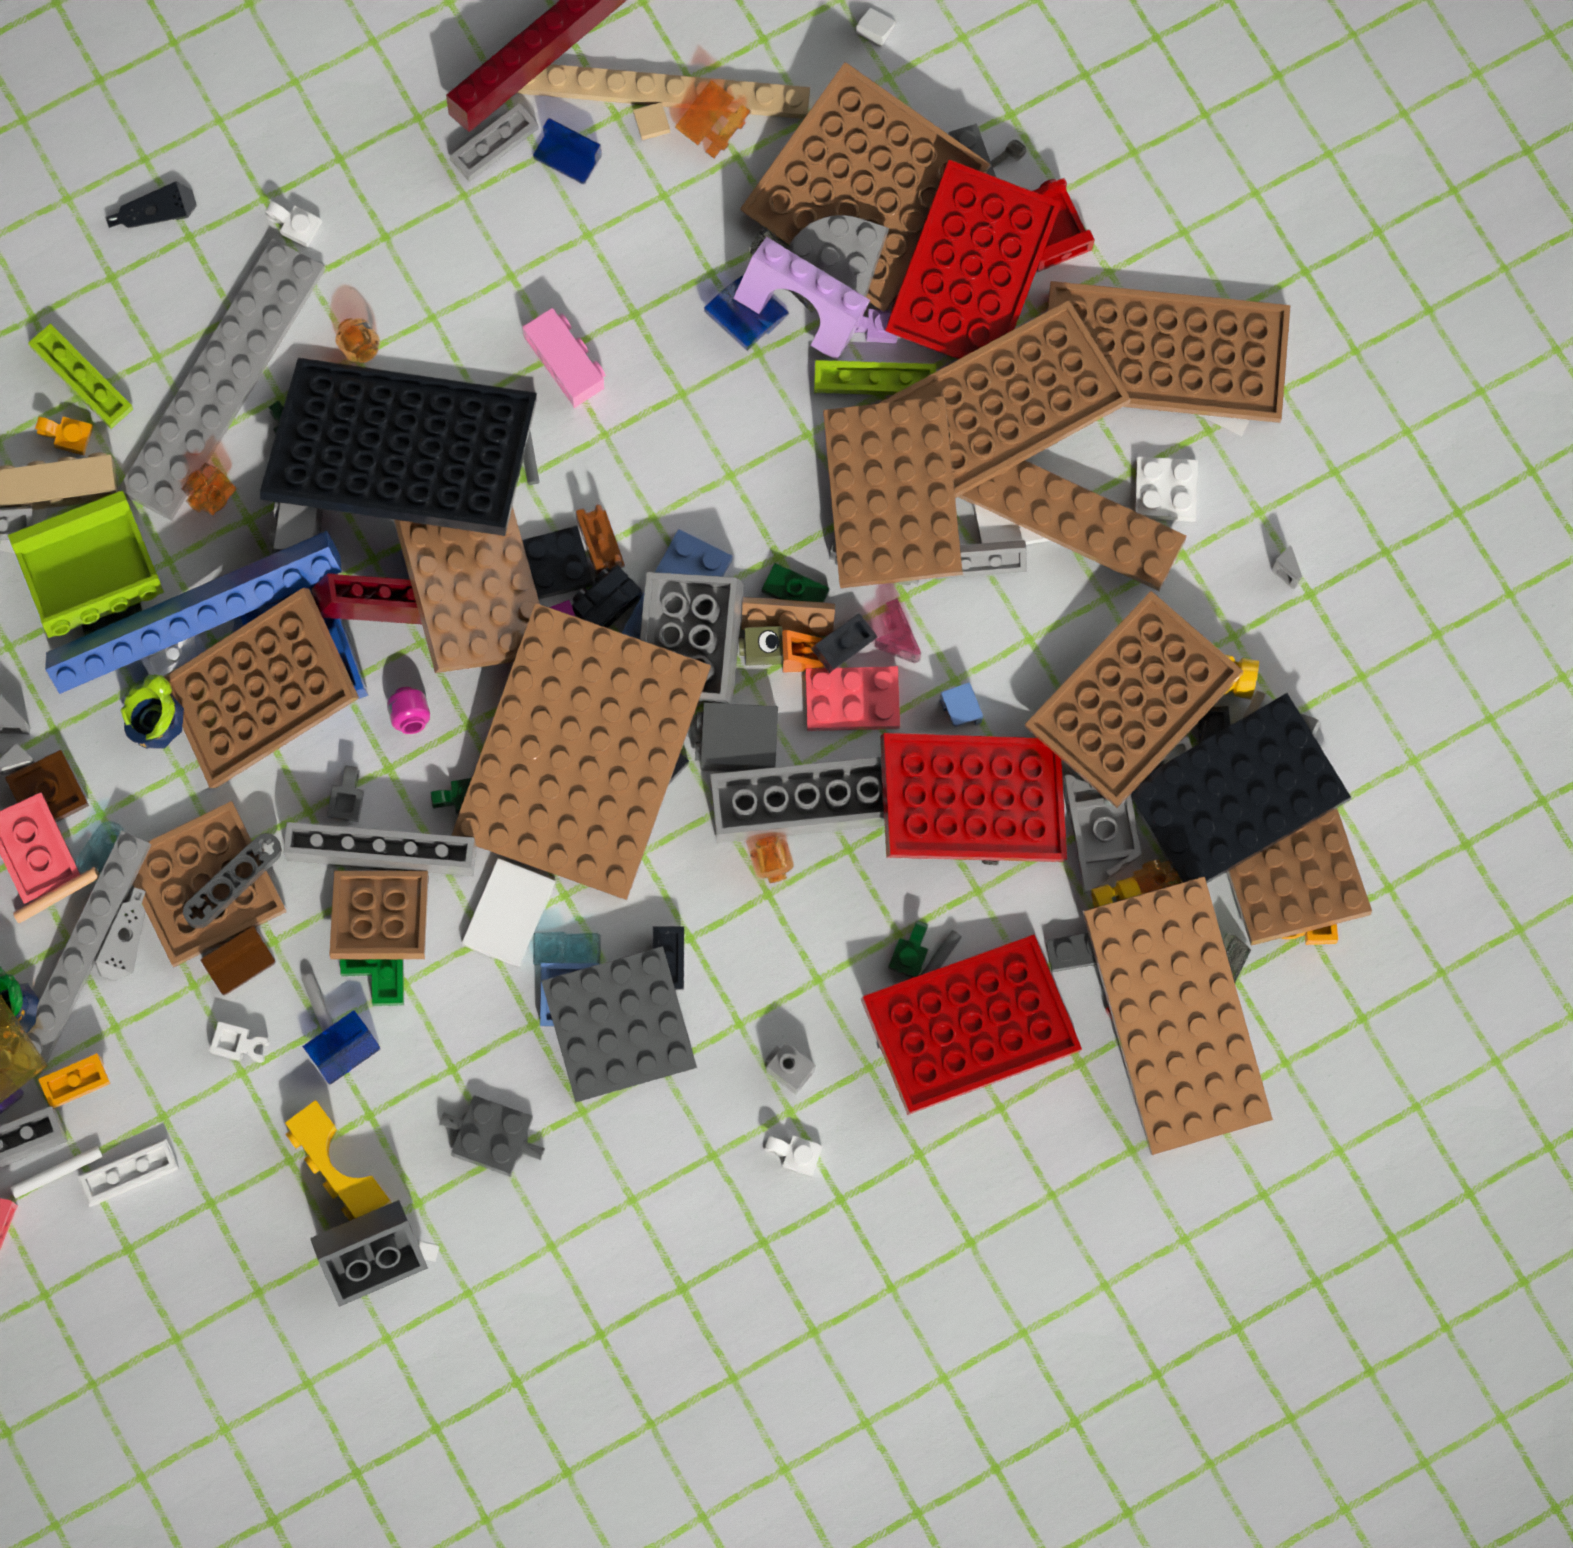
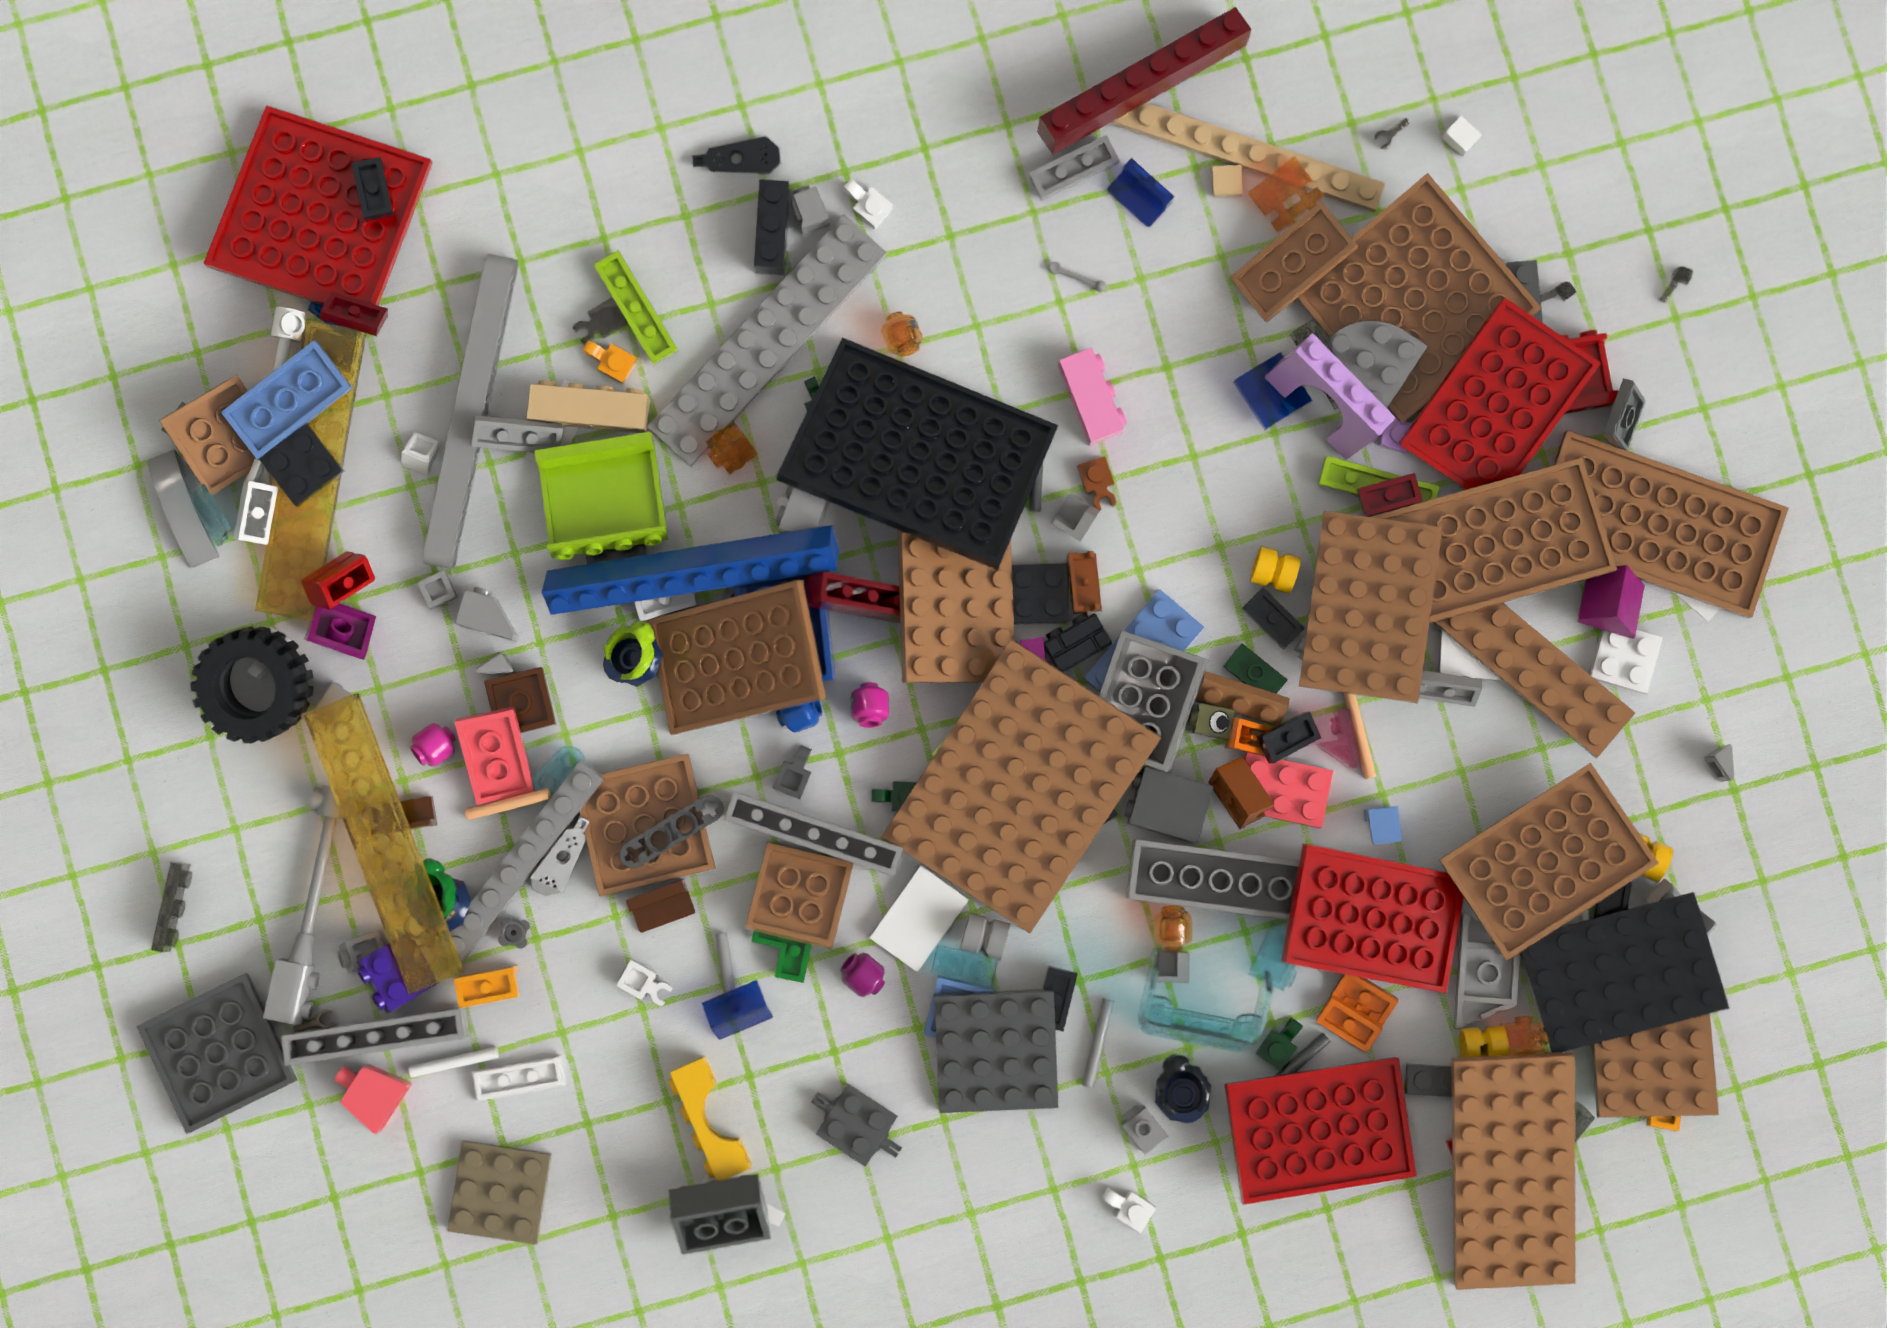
camera: 10 degrees right, 10 degrees up
none -> dark tan plate [447,1141,552,1245]
none -> flat silver plate [498,917,530,949]
none -> clear smoke plate [572,297,628,345]
none -> black brick [754,179,790,275]
none -> blue head [776,700,823,733]
none -> light grey window [791,186,830,235]
none -> magenta head [840,953,885,997]
none -> light grey wheel [960,913,1010,961]
none -> light grey hinge [1049,262,1106,292]
none -> light grey panel [1051,493,1100,541]
none -> dark orange plate [1077,456,1116,511]
none -> light grey bar [1082,998,1114,1088]
none -> clear light blue windscreen [1138,948,1273,1053]
none -> light grey panel [1151,951,1190,983]
none -> piece [1155,1054,1211,1123]
none -> dark orange hinge [1208,757,1274,829]
none -> medium nougat plate [1230,201,1358,323]
none -> black plate [1241,587,1305,649]
none -> clear light blue slope [1248,921,1297,991]
none -> yellow wheel [1250,546,1301,594]
none -> orange slope [1316,974,1398,1053]
none -> light nougat bar [1343,693,1376,779]
none -> dark red plate [1356,473,1423,517]
none -> clear smoke hand [1374,118,1410,149]
none -> magenta slope [1577,565,1645,639]
none -> dark grey plate [1603,378,1646,451]
none -> clear smoke hand [1659,266,1693,303]

